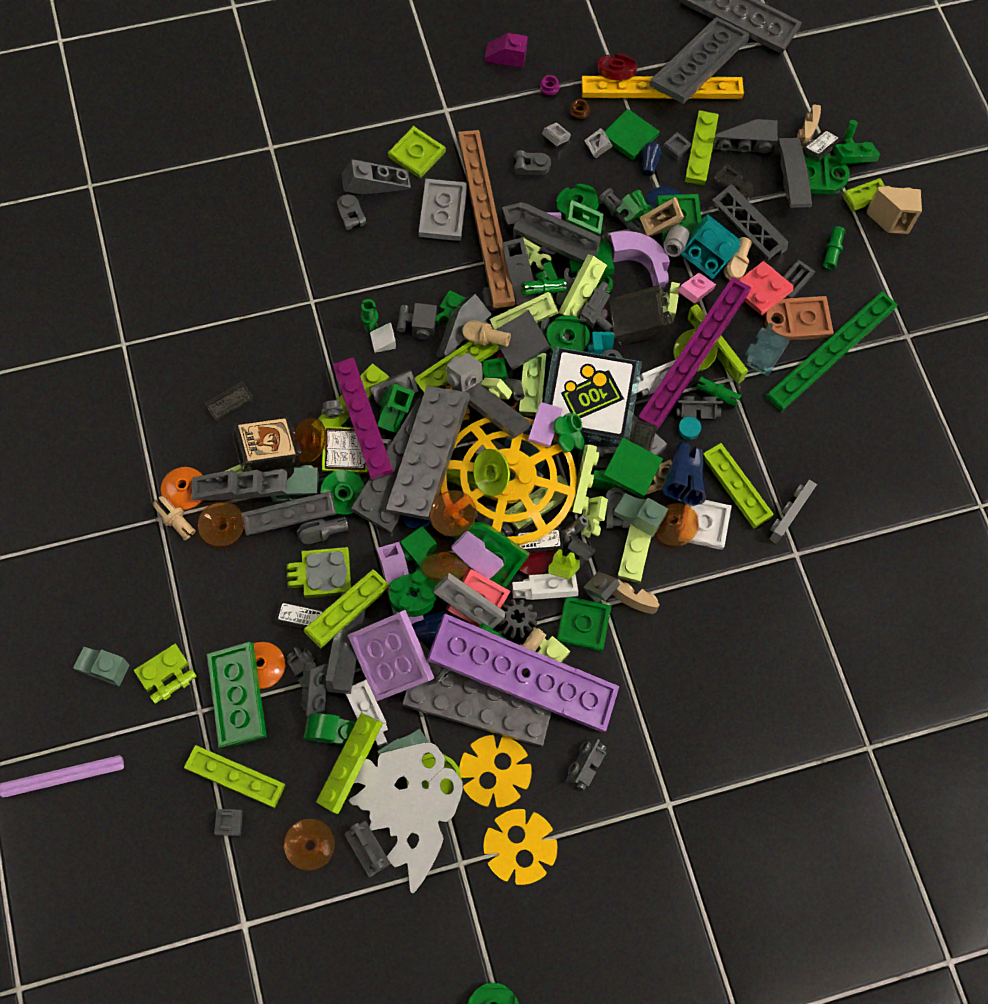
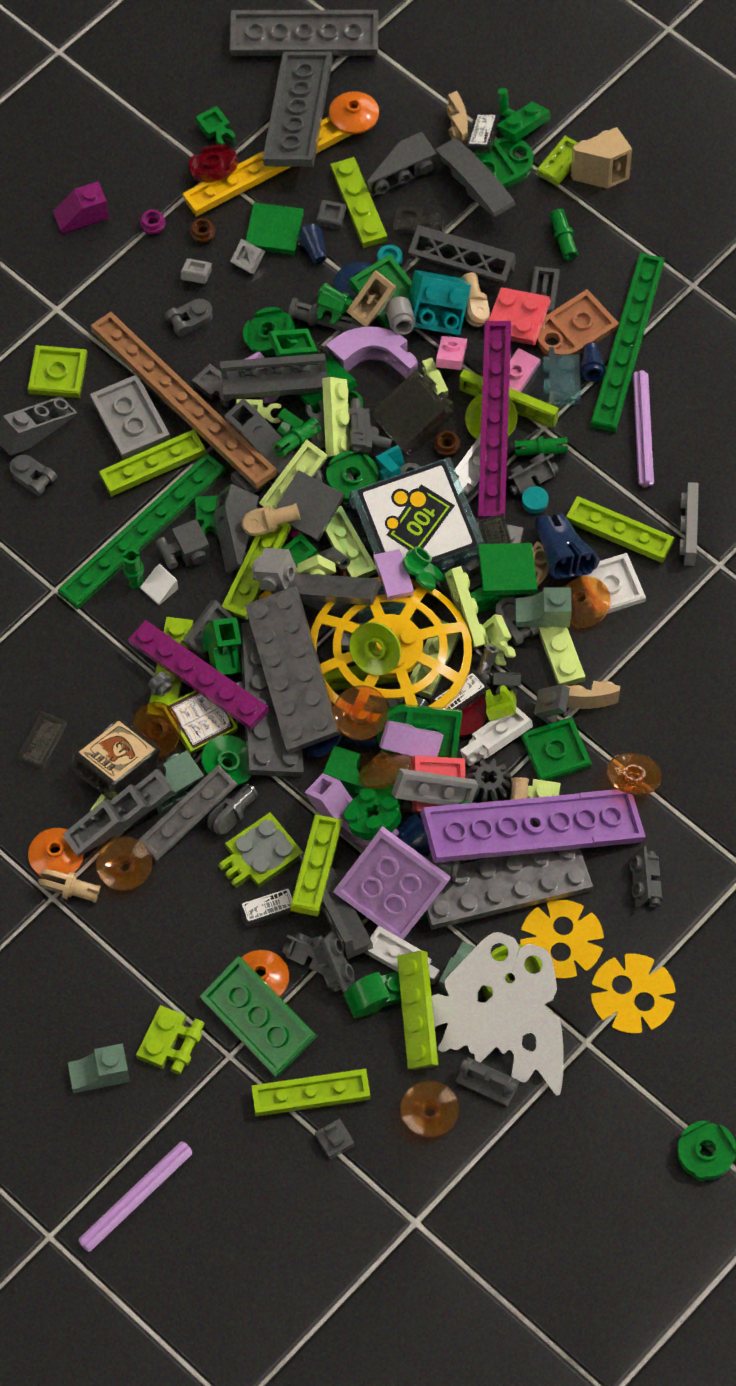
camera: 25 degrees left, 5 degrees down
none -> green tile [58,453,226,610]
none -> lime plate [99,429,206,497]
none -> green plate [196,106,236,145]
none -> orange dish [329,91,379,134]
none -> teal tile [377,245,403,266]
none -> reddish brown plate [434,431,460,456]
none -> bright pink plate [509,348,541,392]
none -> dark blue cone [580,343,606,382]
none -> clear orange dish [607,753,662,795]
none -> lavender axle [633,370,654,488]

